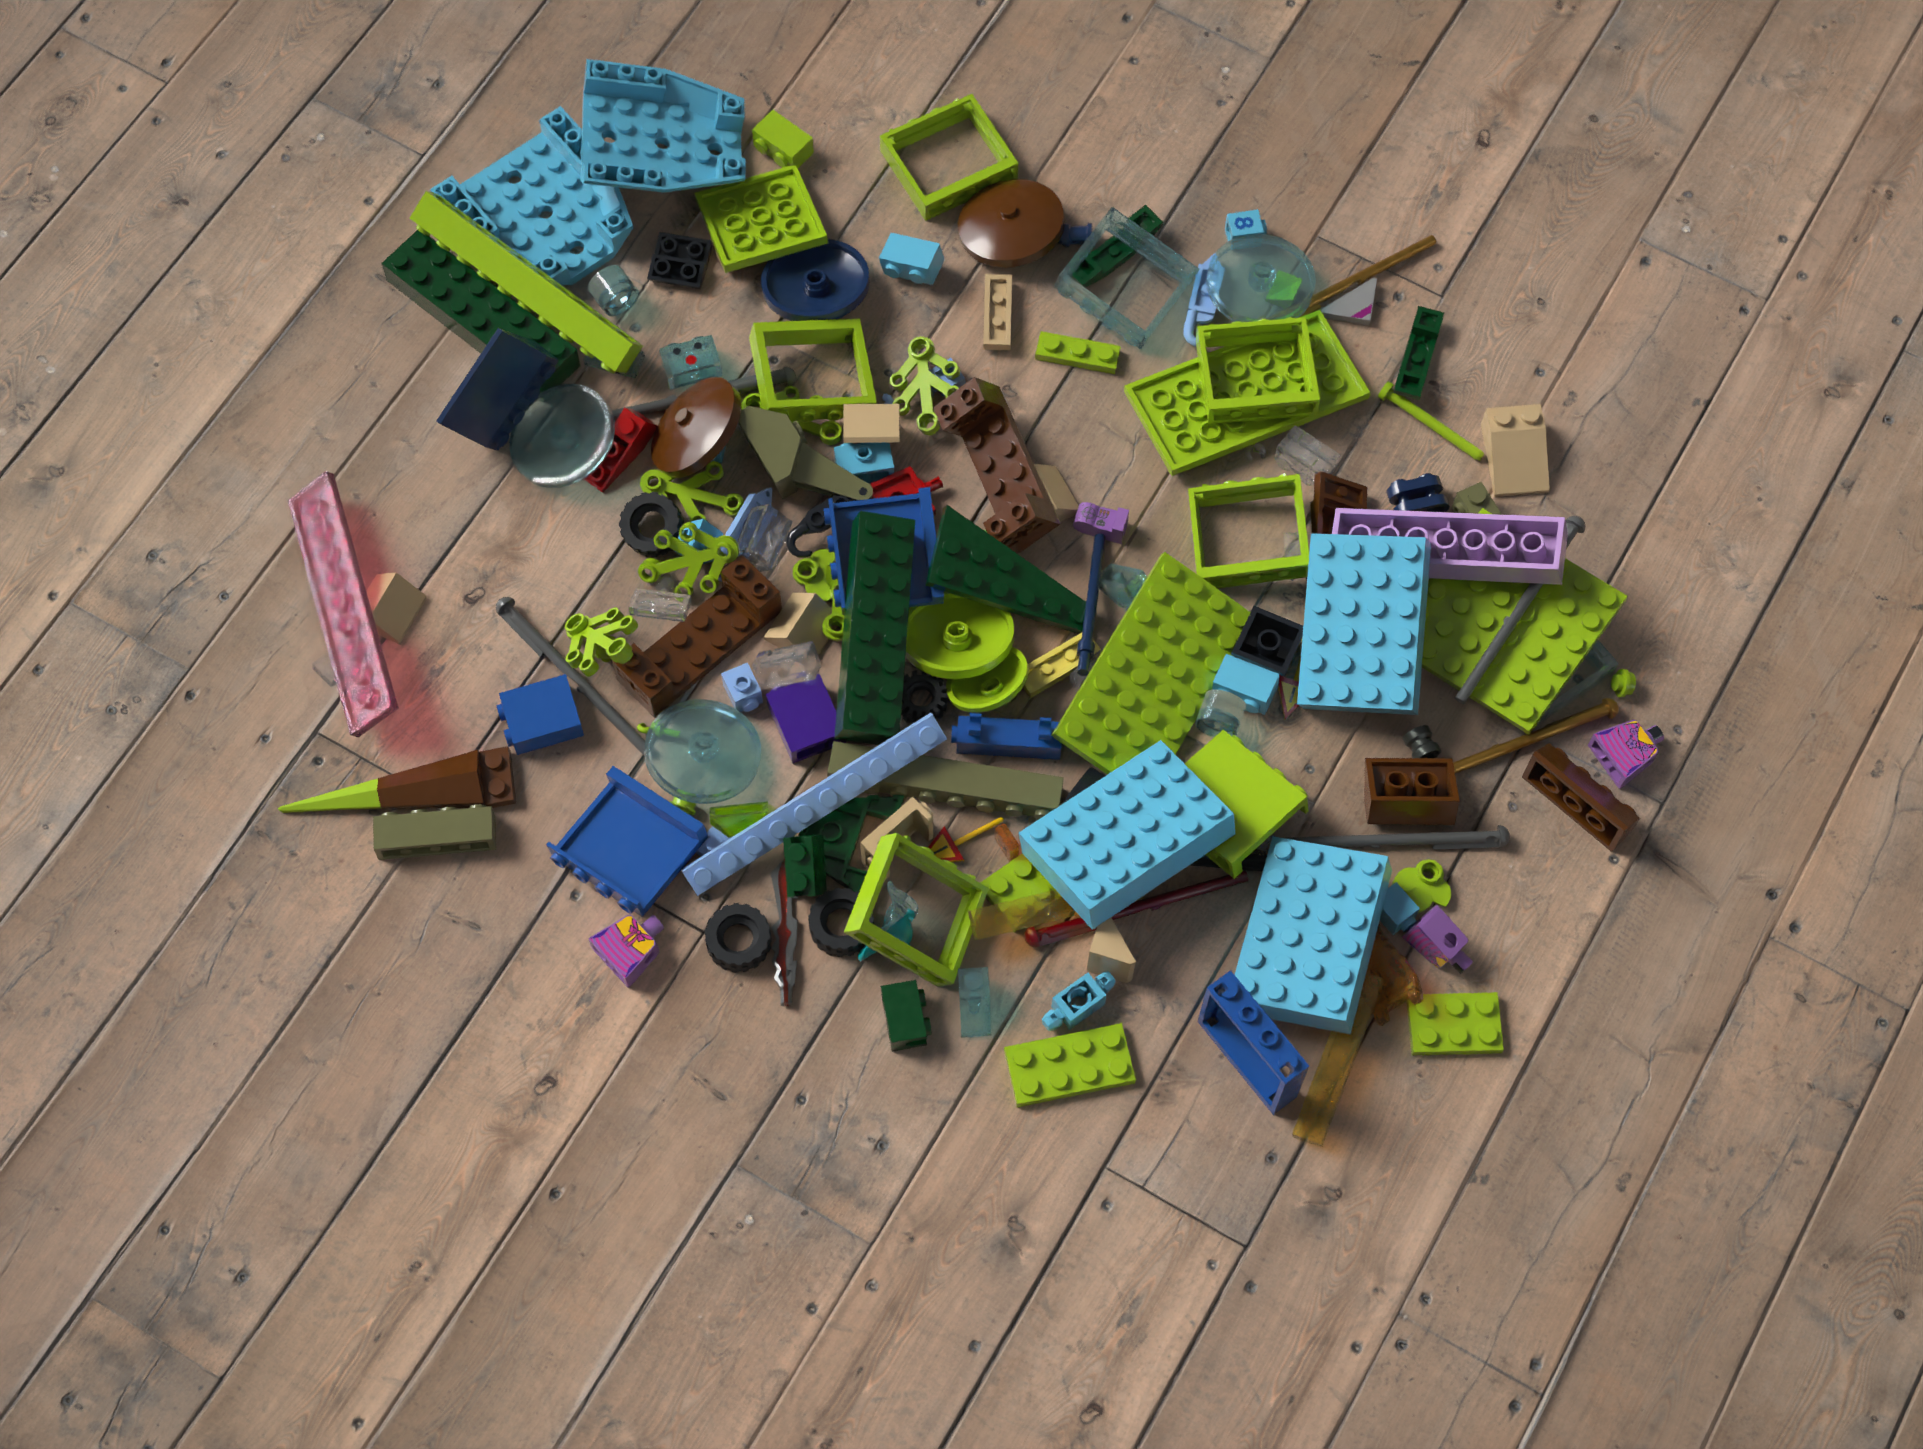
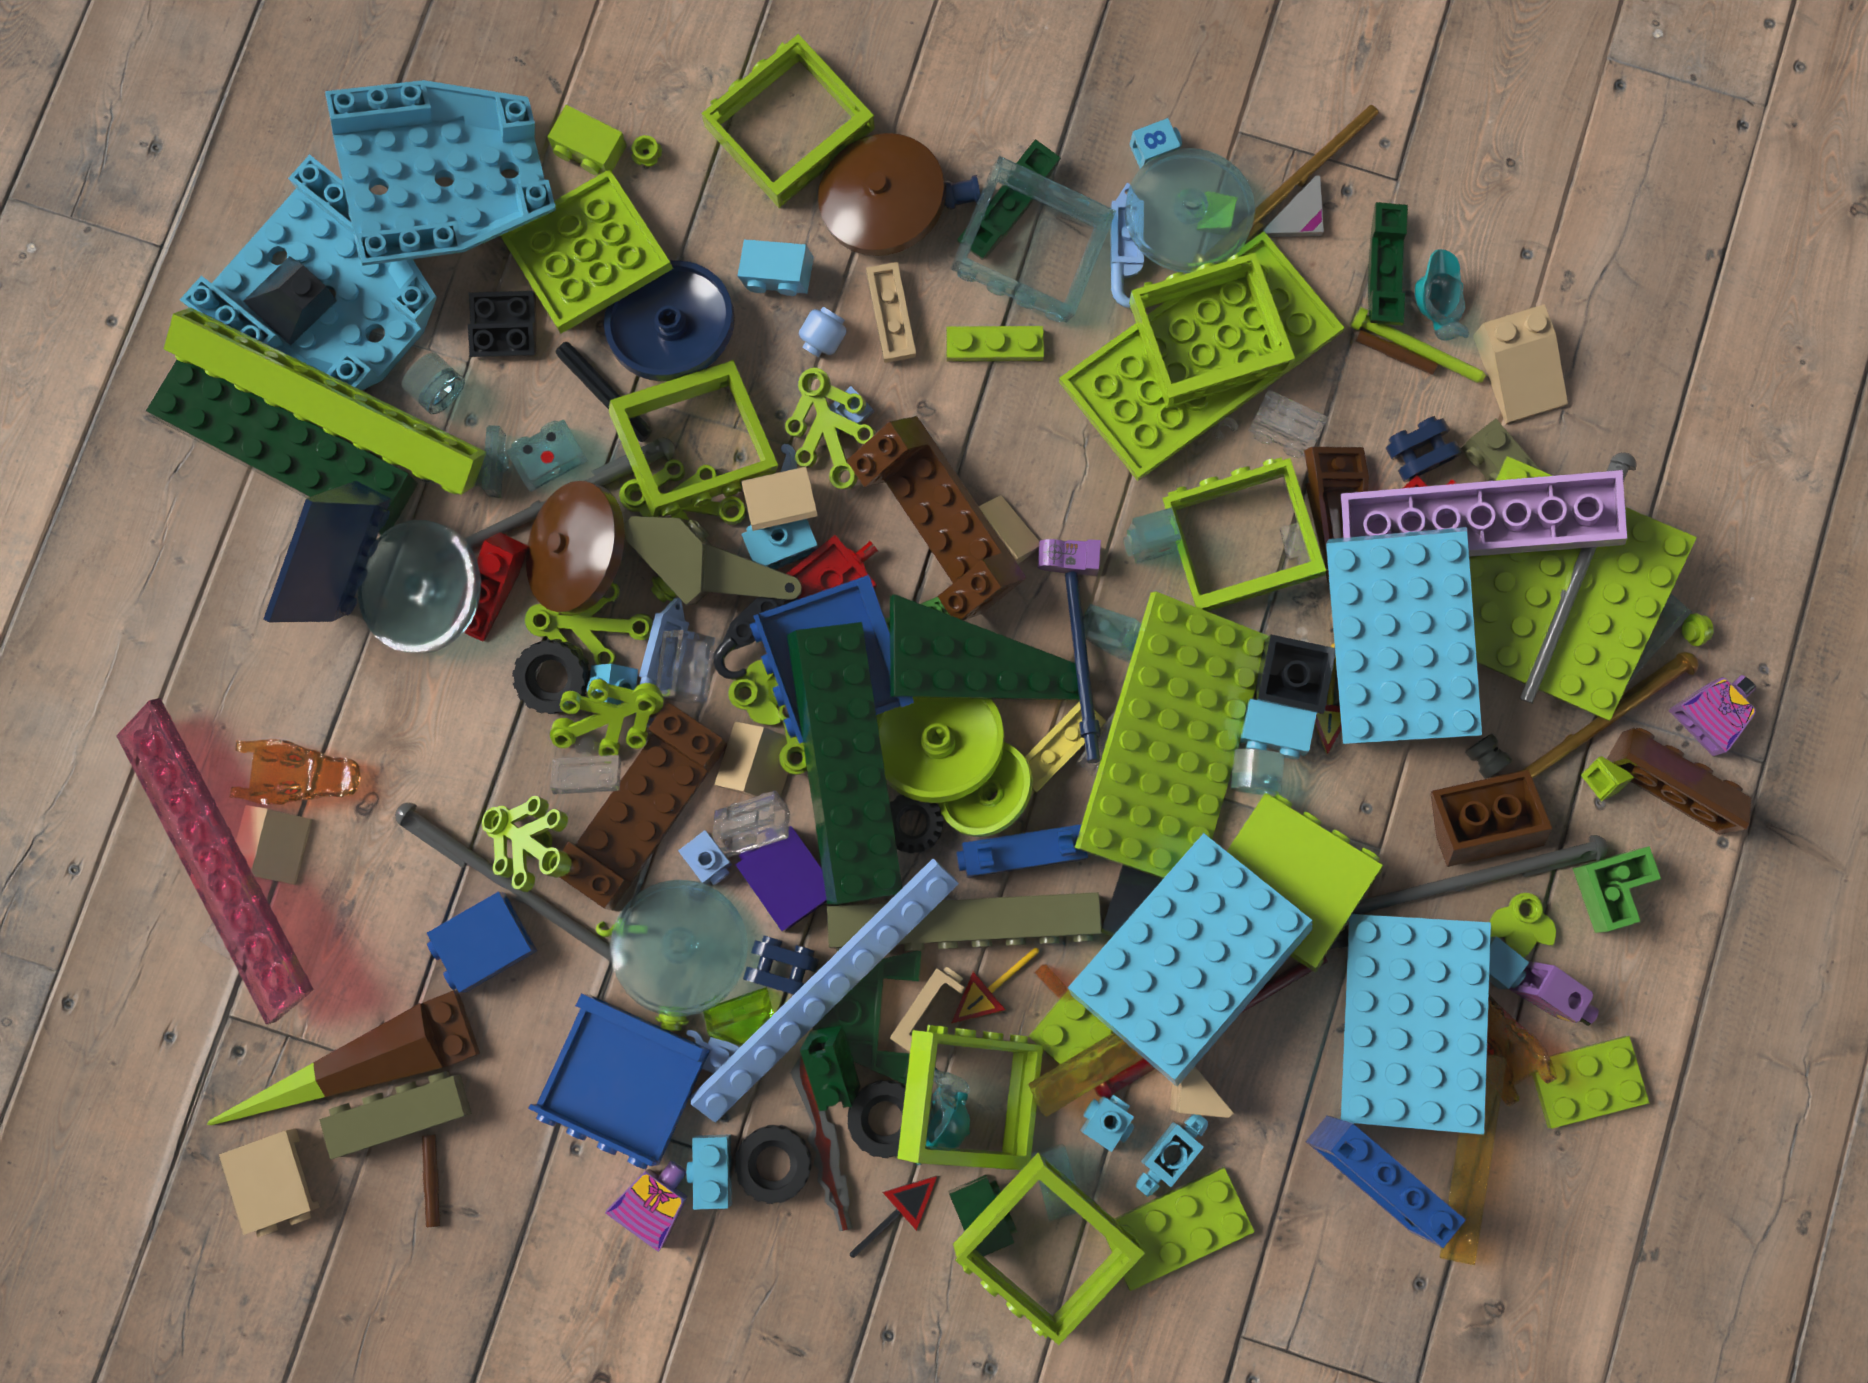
camera: 15 degrees left, 15 degrees up
none -> tan panel [219,1128,320,1238]
none -> clear orange animal [229,739,361,805]
none -> black slope [243,256,337,346]
none -> reddish brown piece [422,1134,440,1227]
none -> clear light blue plate [482,425,509,498]
none -> black axle [555,341,652,442]
none -> lime plate [631,135,662,167]
none -> lime plate [651,576,677,603]
none -> medium azure brick [686,1134,732,1210]
none -> dark blue brick [743,935,820,995]
none -> light blue head [799,307,847,357]
none -> piece [850,1175,937,1258]
none -> lime window [953,1152,1145,1345]
none -> medium azure brick [1080,1095,1135,1152]
none -> clear light blue brick [1123,507,1181,564]
none -> reddish brown piece [1355,330,1438,375]
none -> clear light blue hair [1415,249,1470,341]
none -> bright green brick [1572,846,1661,933]
none -> lime slope [1581,756,1634,801]

